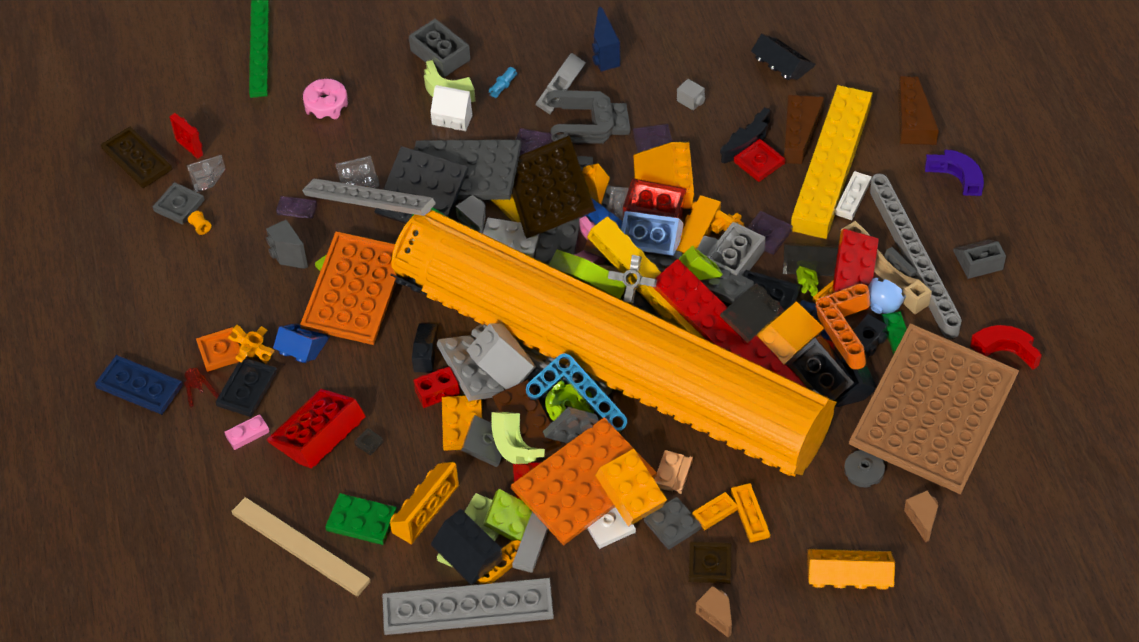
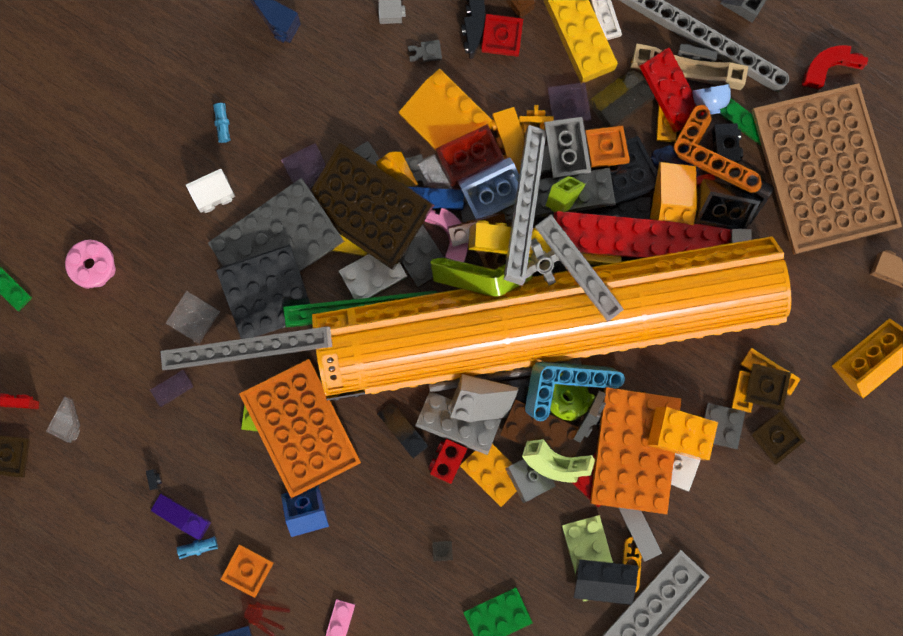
camera: 50 degrees left, 30 degrees up
dark grey plate [152,182,205,225] -> none
light orange bush [188,211,211,235] -> none
black plate [216,358,277,417] -> none
light orange pin [228,325,275,364] -> none
dark grey slope [266,220,308,269] -> none
red slope [266,389,366,469] -> none
light orange slope [390,462,459,544] -> none
dark grey brick [409,19,470,77] -> none
yellowish green arch [424,60,475,102] -> none
light grey slope [456,195,486,234] -> none
lime plate [483,489,532,541] -> none
light grey slope [535,53,586,114] -> none
dark grey plate [547,90,630,144] -> none
clear purple plate [633,124,673,153] -> none
light nougat plate [654,450,693,494] -> none
medium nougat slope [696,586,732,638] -> none
clear smoke slope [719,283,784,343] -> none
lime plate [796,266,818,297] -> none
dark grey plate [844,450,885,488] -> none
none -> black plate [146,469,162,490]
none -> dark purple slope [151,494,211,540]
none -> dark azure pin [177,537,218,559]
none -> dark grey plate [408,40,442,62]
none -> light grey plate [503,125,546,285]
none -> light grey tile [535,215,624,322]
none -> orange plate [585,126,630,168]
none -> dark brown plate [744,364,791,411]

